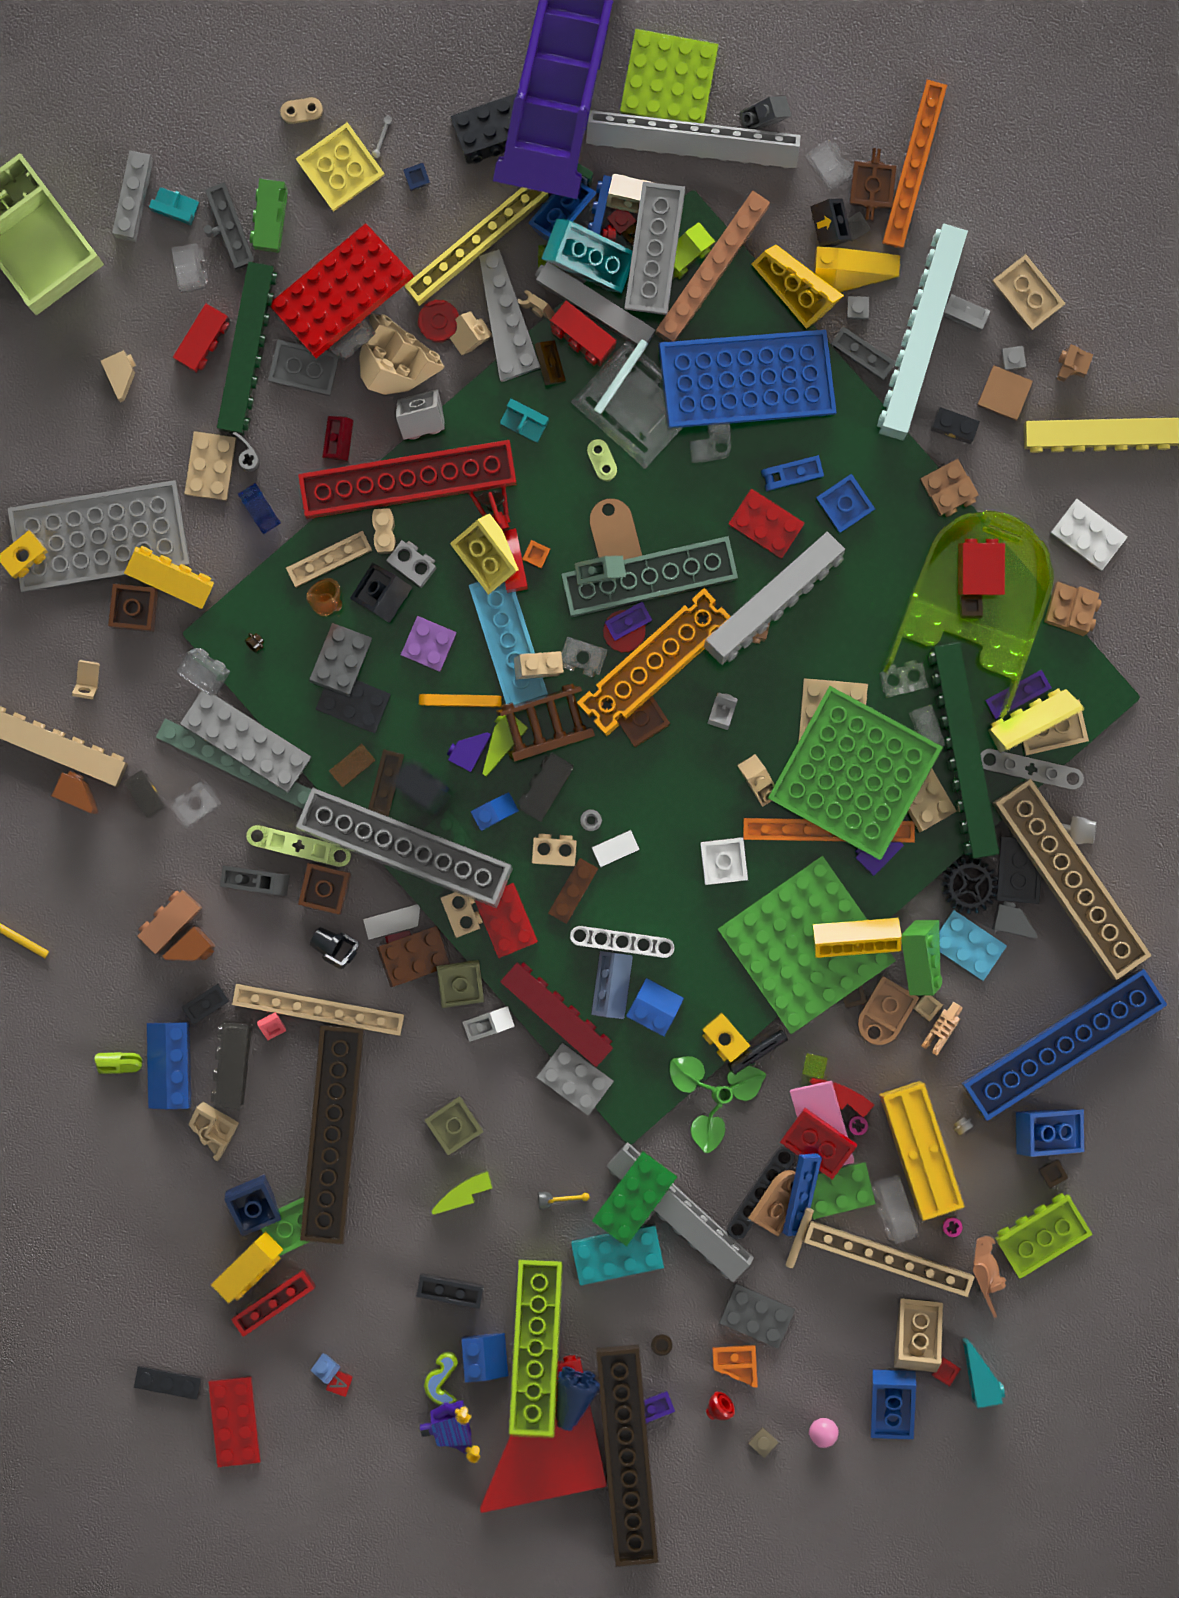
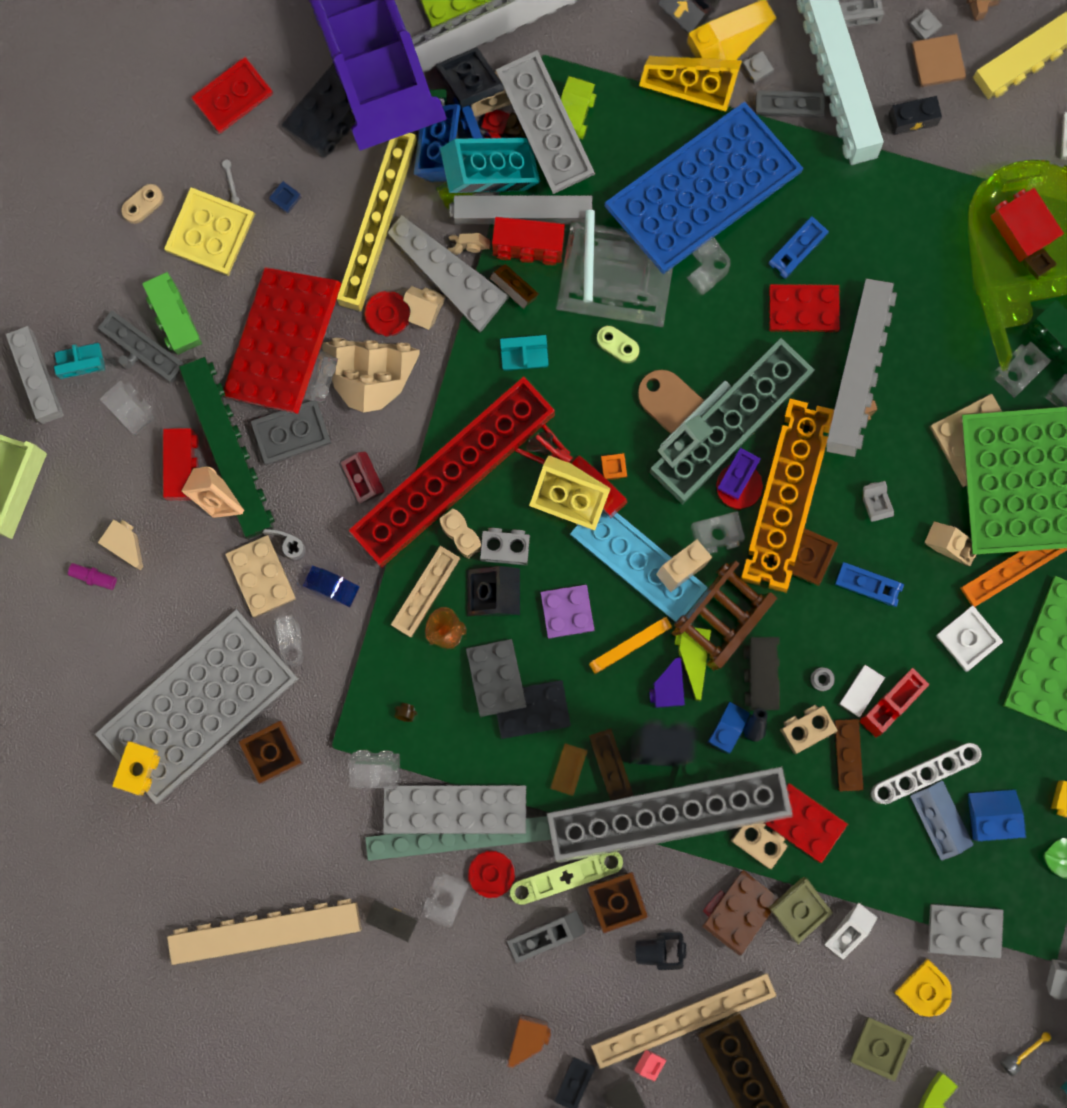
camera: 30 degrees left, 5 degrees down
dark orange slope [52,771,98,815] -> none
tan bracket [72,660,100,699] -> none
yellow brick [124,546,214,609] -> none
nougat brick [137,890,202,954] -> none
white sticker [363,904,420,940] -> none
light grey slope [396,389,445,440] -> none
dark red brick [500,962,613,1067] -> none
nougat brick [656,191,770,342] -> none
blue plate [816,474,875,534] -> none
medium nougat plate [920,459,979,517] -> none
none -> magenta pin [68,563,117,590]
none -> light nougat slope [182,466,244,518]
none -> red plate [191,57,274,134]
none -> clear piece [273,616,304,667]
none -> black plate [436,47,504,108]
none -> red tile [468,851,515,898]
none -> light aqua bar [660,381,731,447]
none -> black cone [743,708,768,742]
none -> blue plate [835,562,904,607]
none -> red slope [860,668,930,737]
none -> yellow tile [894,959,952,1017]

